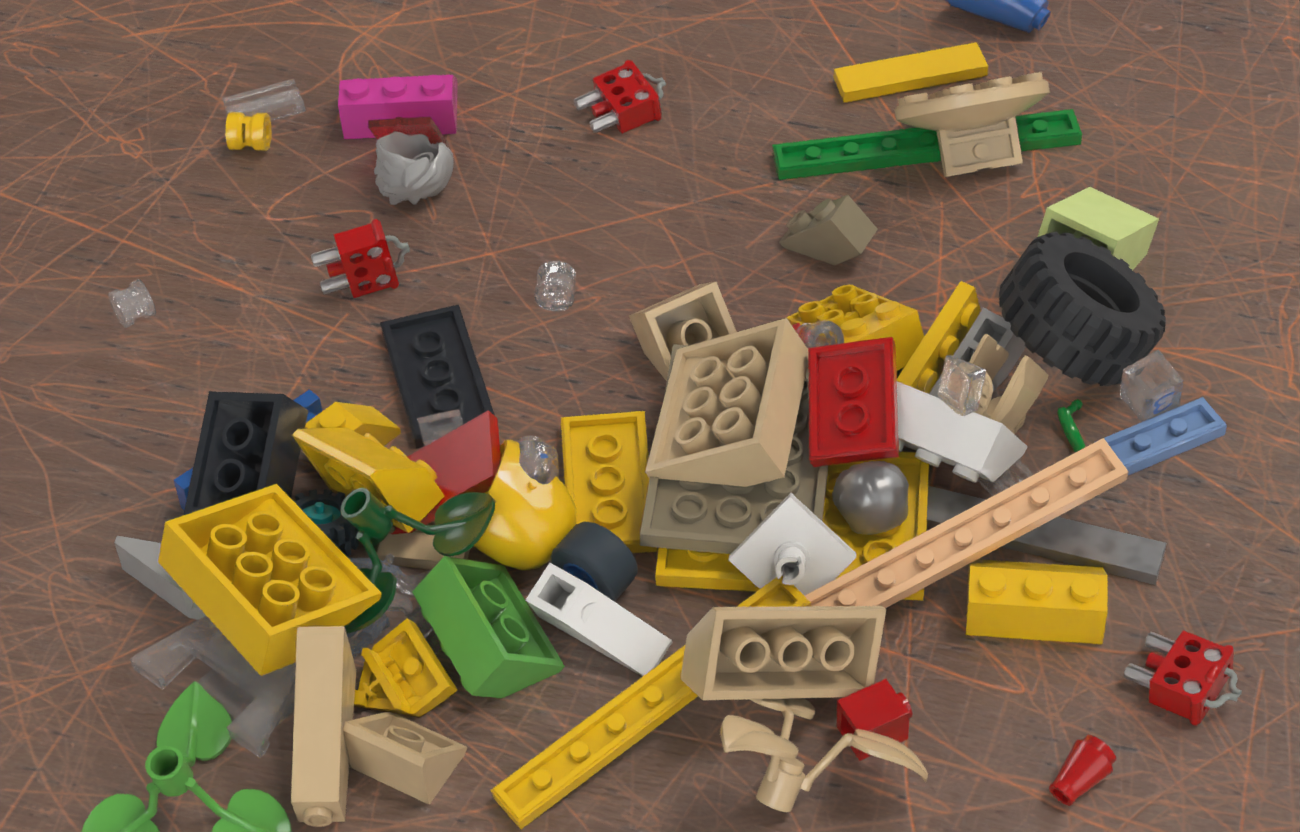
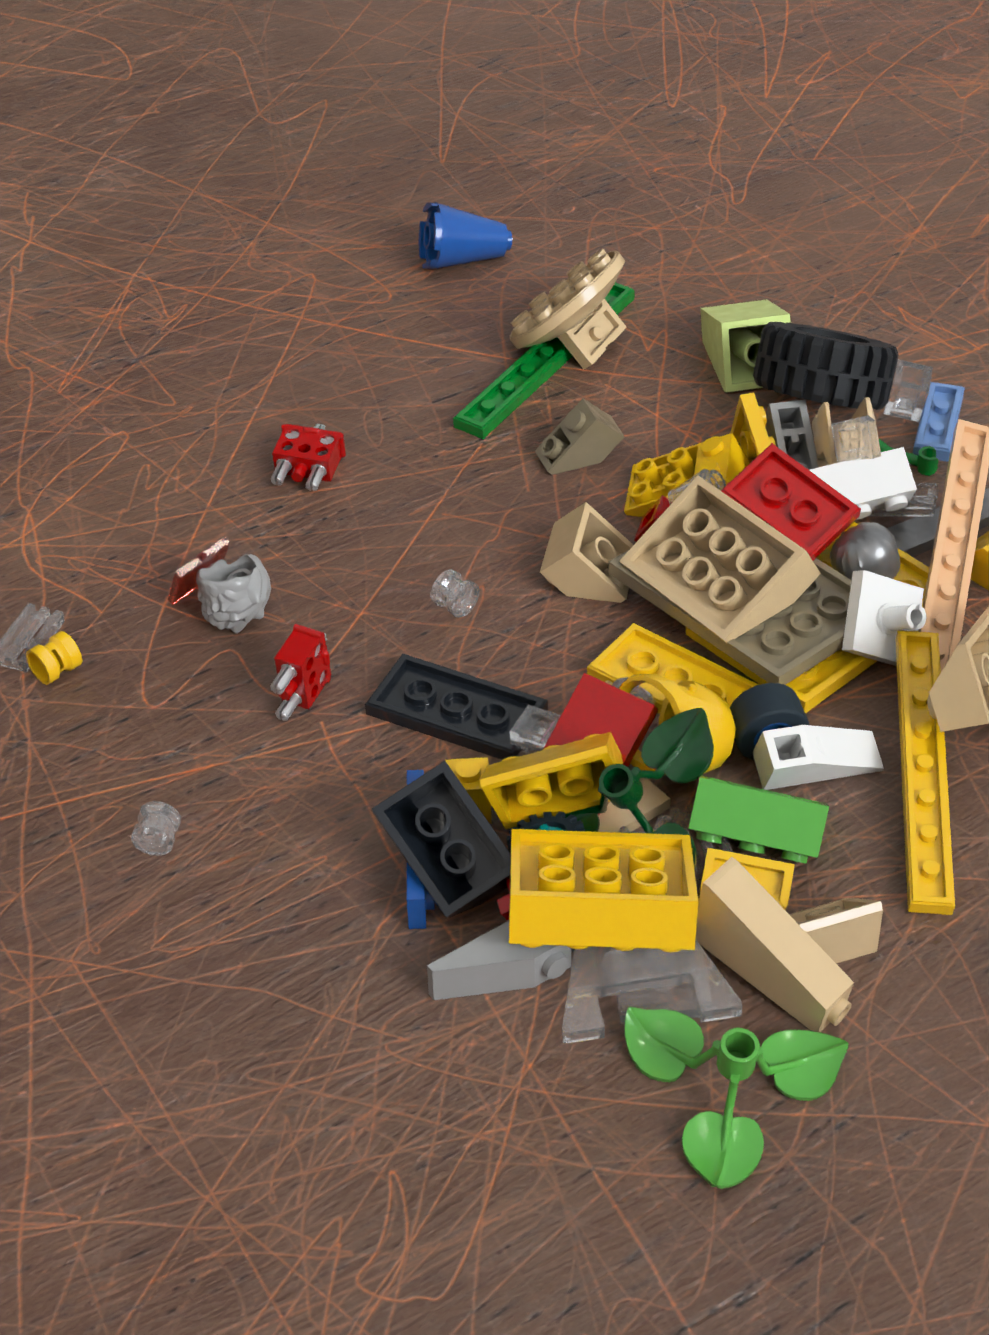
camera: 50 degrees left, 5 degrees down
dark pink slope [338,74,458,139] -> none
yellow tile [834,42,988,103] -> none

